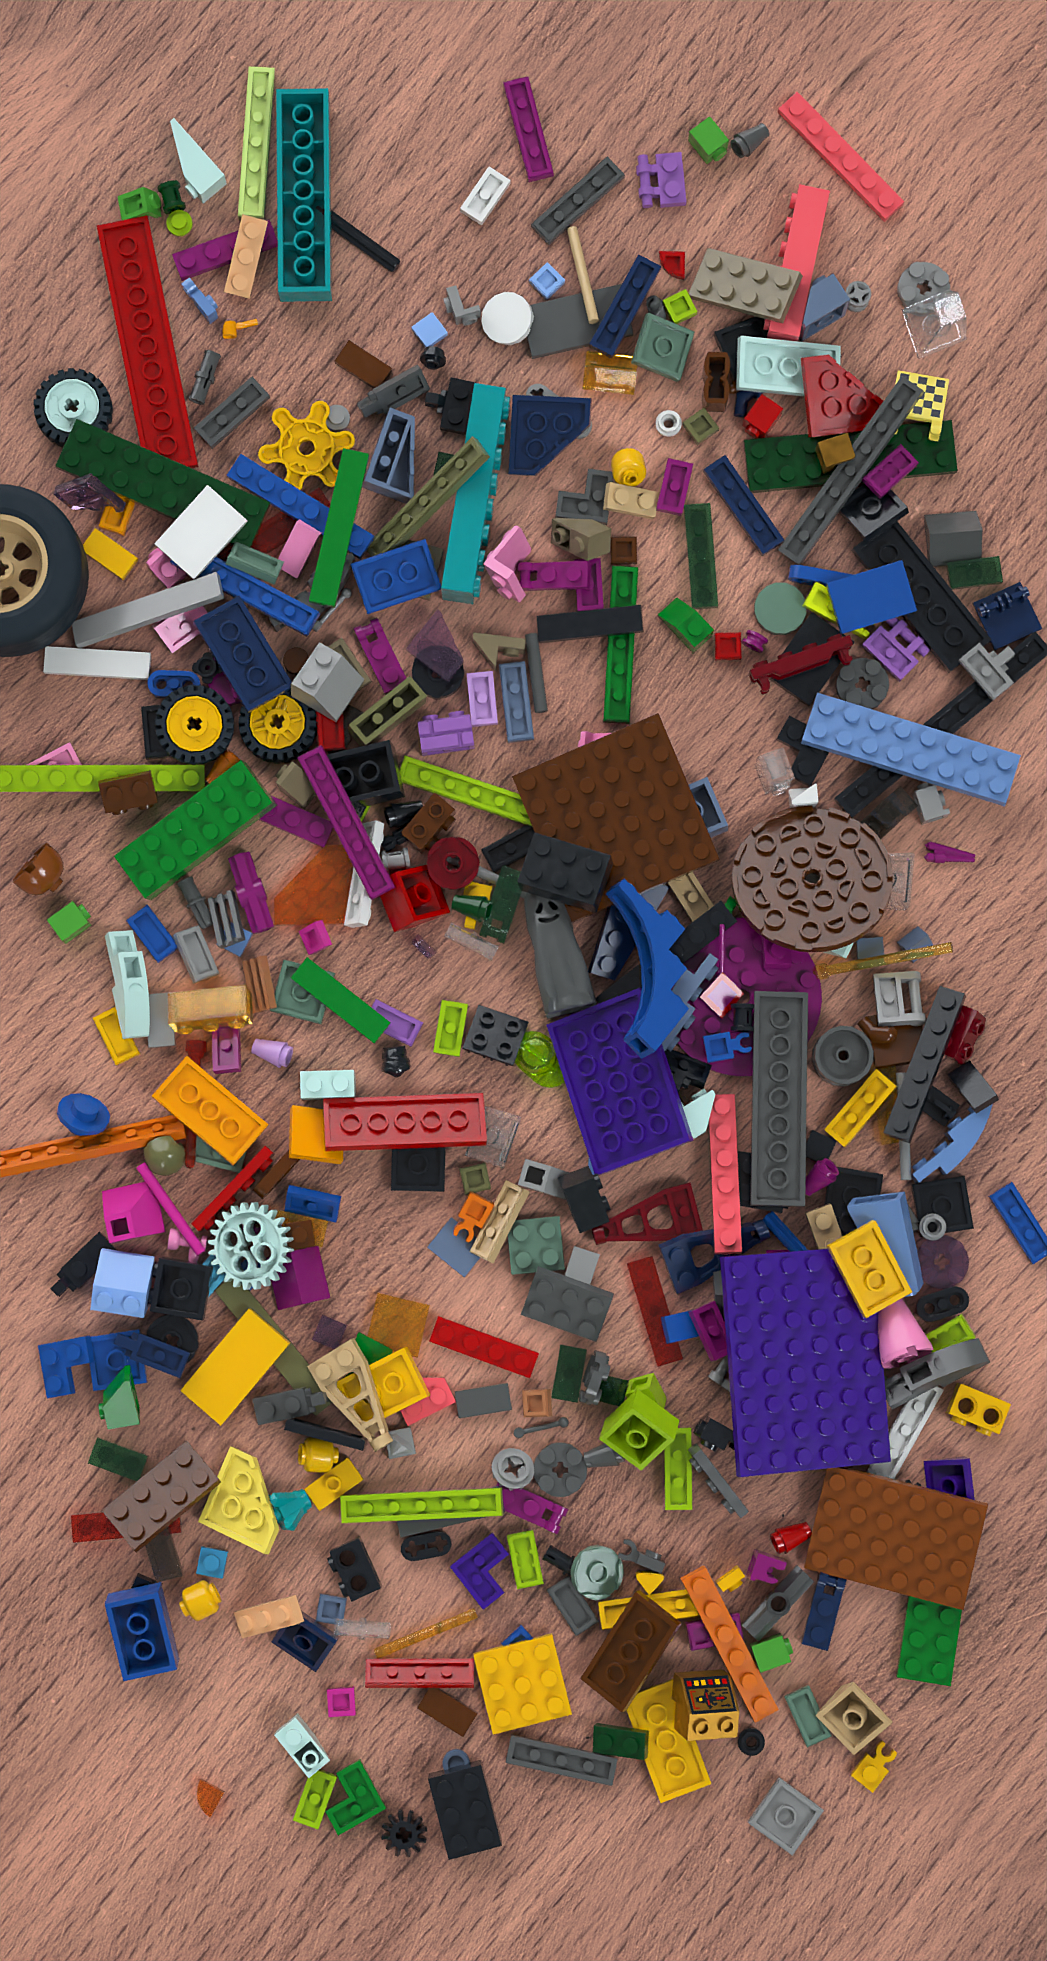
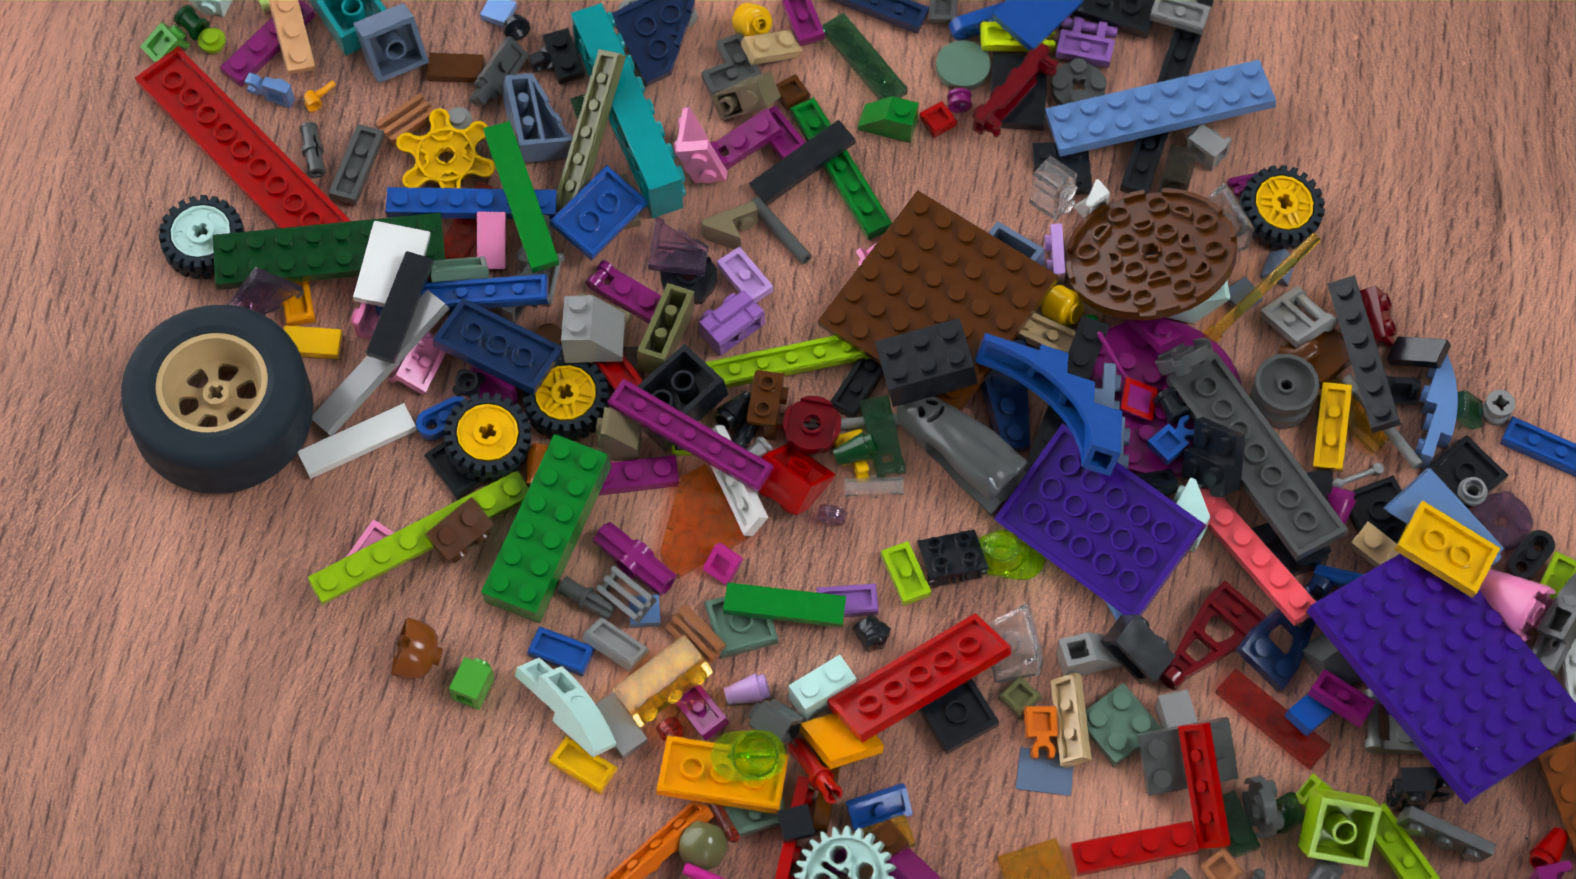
camera: 30 degrees left, 20 degrees down
blue piece [57,1093,110,1136] -> none
sand blue tile [499,661,534,743] -> none
none -> sand blue brick [353,3,429,83]
none -> black tile [366,251,434,364]
none -> nougat tile [376,93,435,146]
none -> clear neon green piece [711,730,786,781]
none -> dark grey brick [748,699,806,746]
none -> black tile [777,804,815,844]
none -> red pin [788,738,843,804]
none -> yellow head [1041,285,1084,326]
none -> lavender plate [1044,224,1065,286]
none -> dark grey plate [1155,338,1215,377]
none -> red plate [1178,722,1231,849]
none -> black plate [1182,417,1245,497]
none -> wheel [1238,165,1325,250]
none -> light grey hinge [1332,463,1384,488]
none -> clear green plate [1456,390,1483,430]
none -> light grey wheel [1482,390,1516,426]

